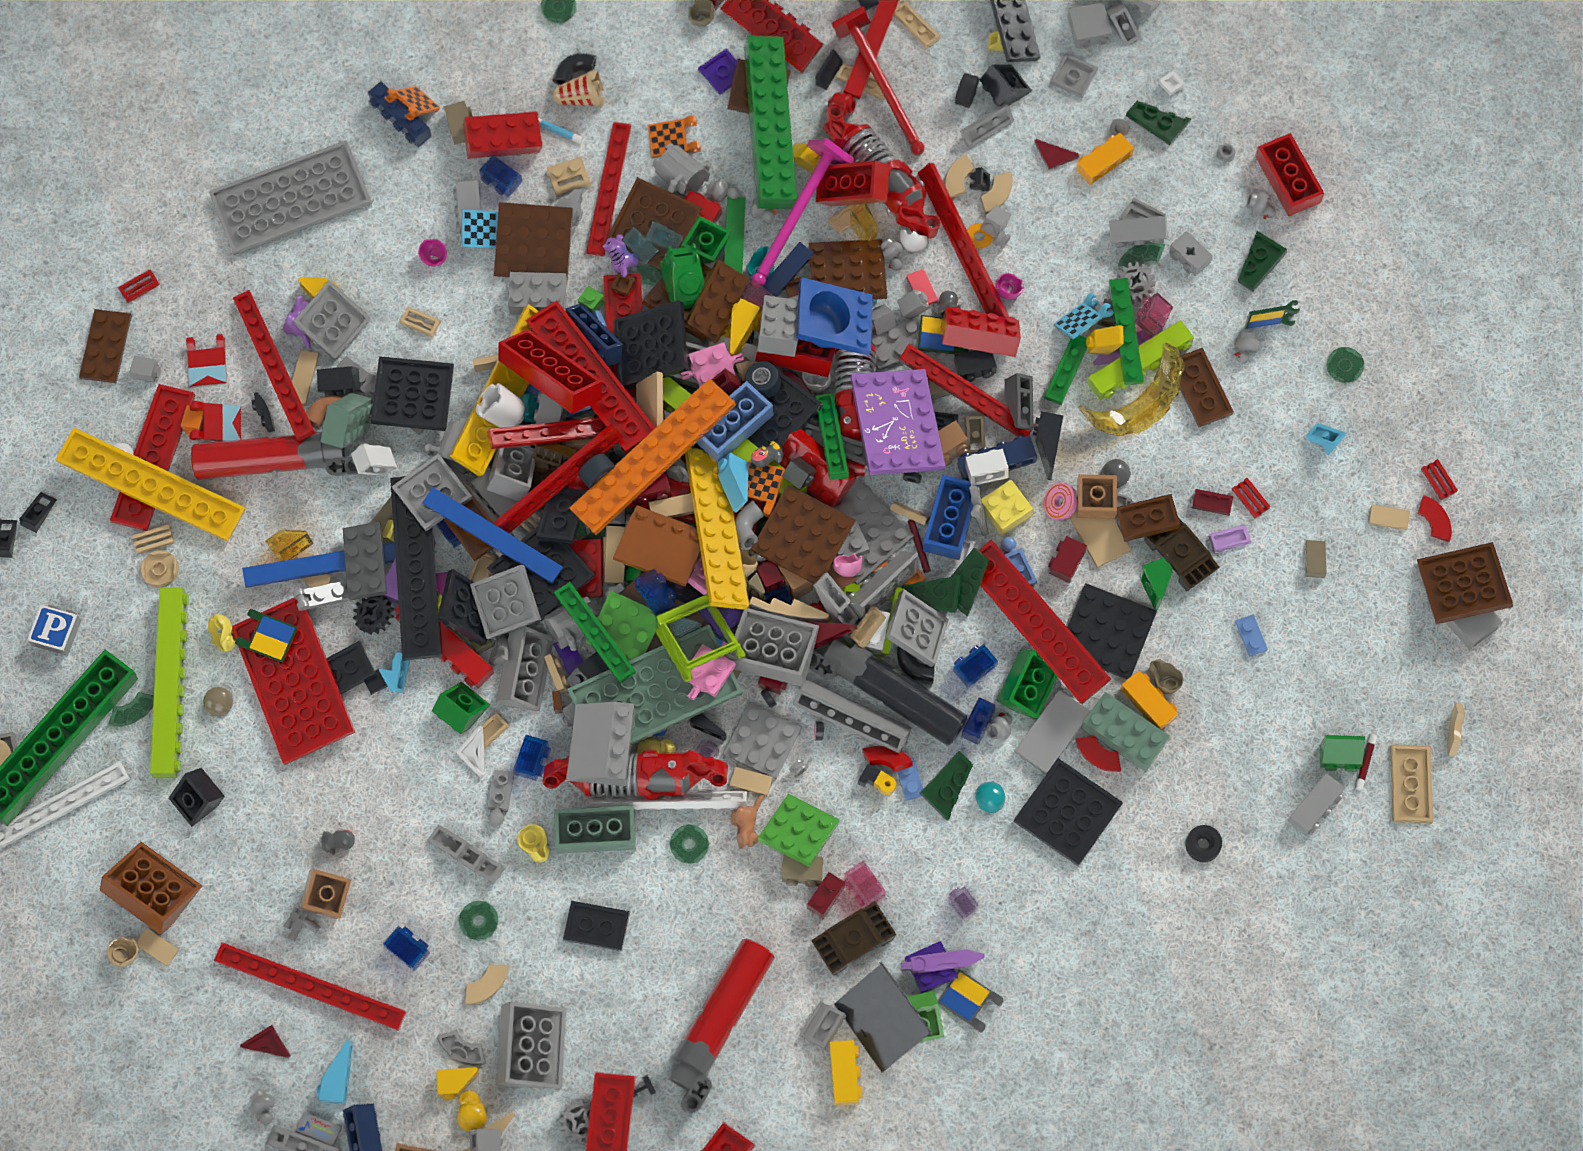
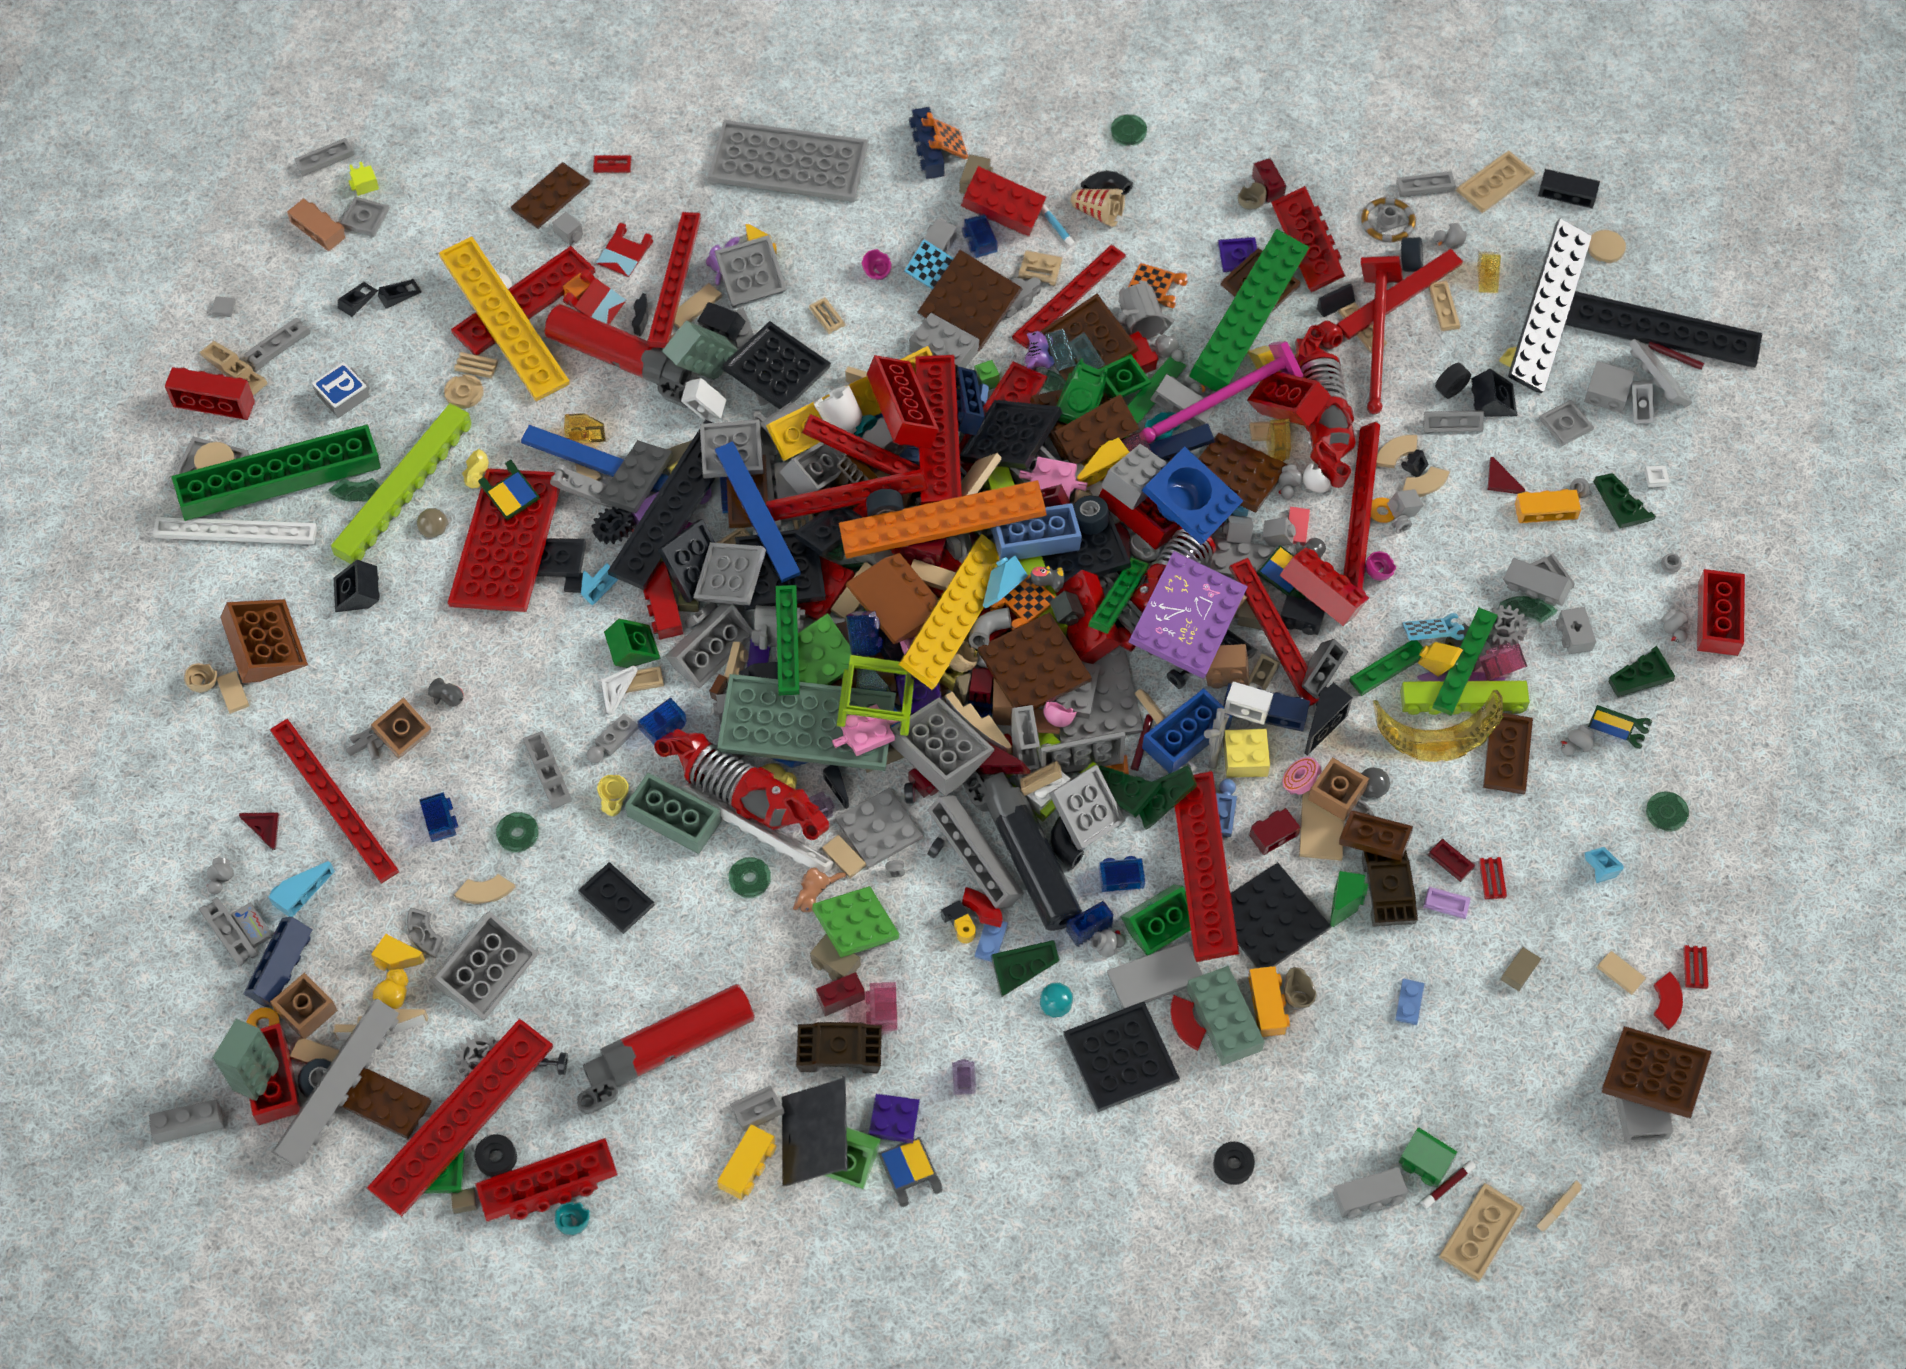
camera: 30 degrees right, 10 degrees down
light grey slope [566,702,635,786] -> none
reddish brown tile [611,272,636,297] -> none
medium lavender piece [901,949,985,974] -> none
none -> light grey brick [1150,374,1216,428]

